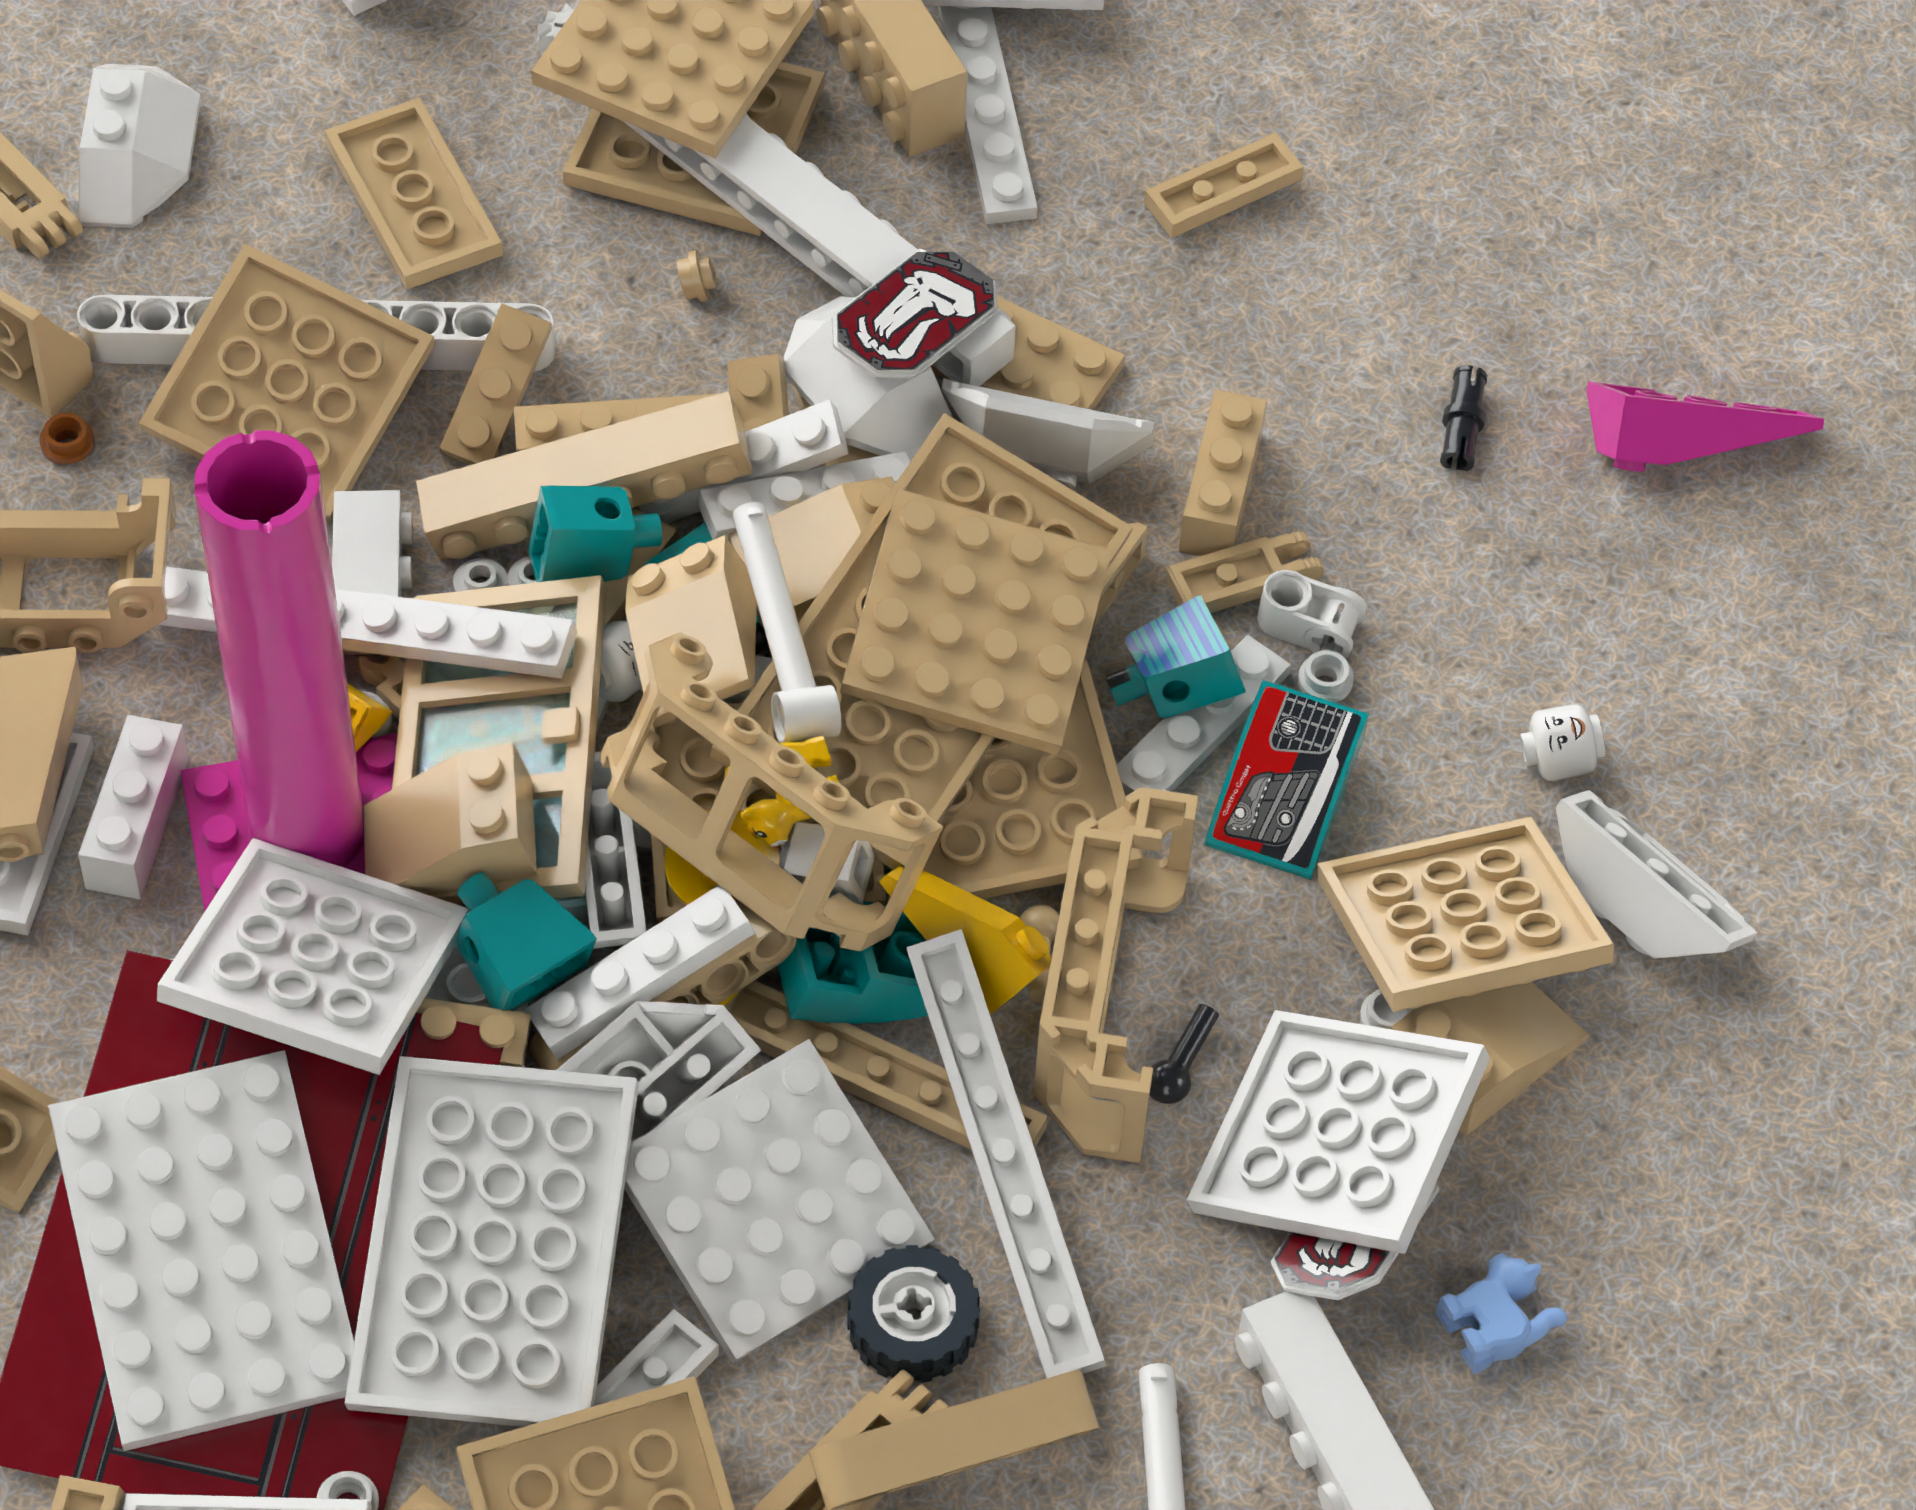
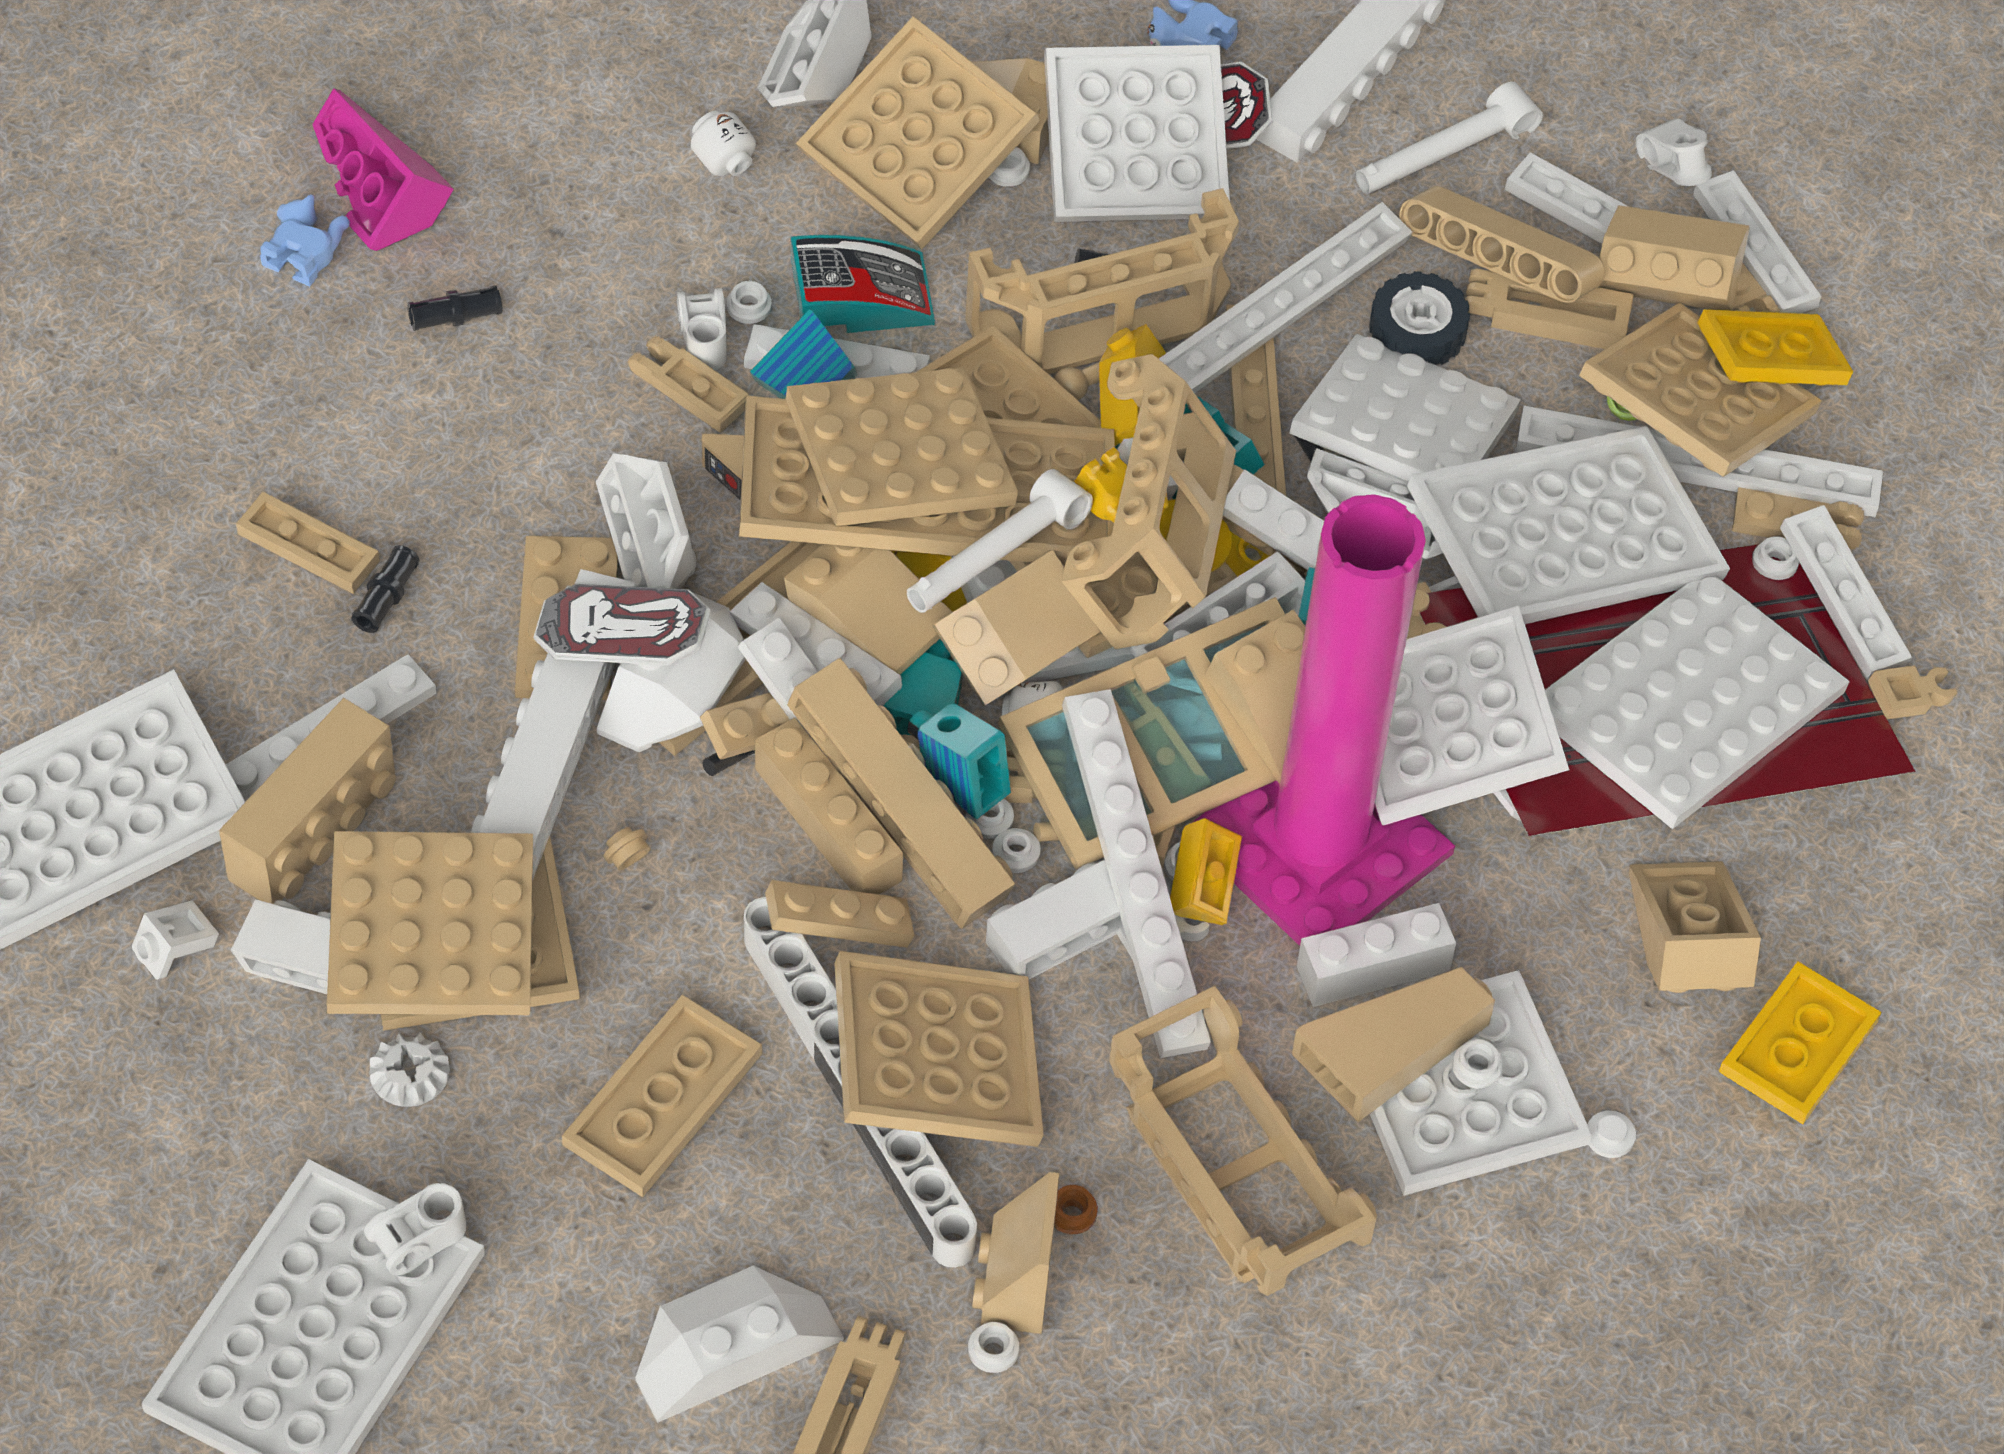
camera: 120 degrees left, 0 degrees up
tan brick [1179,389,1267,556] -> none
none -> light blue animal [260,194,350,287]
none -> black pin [351,545,420,633]

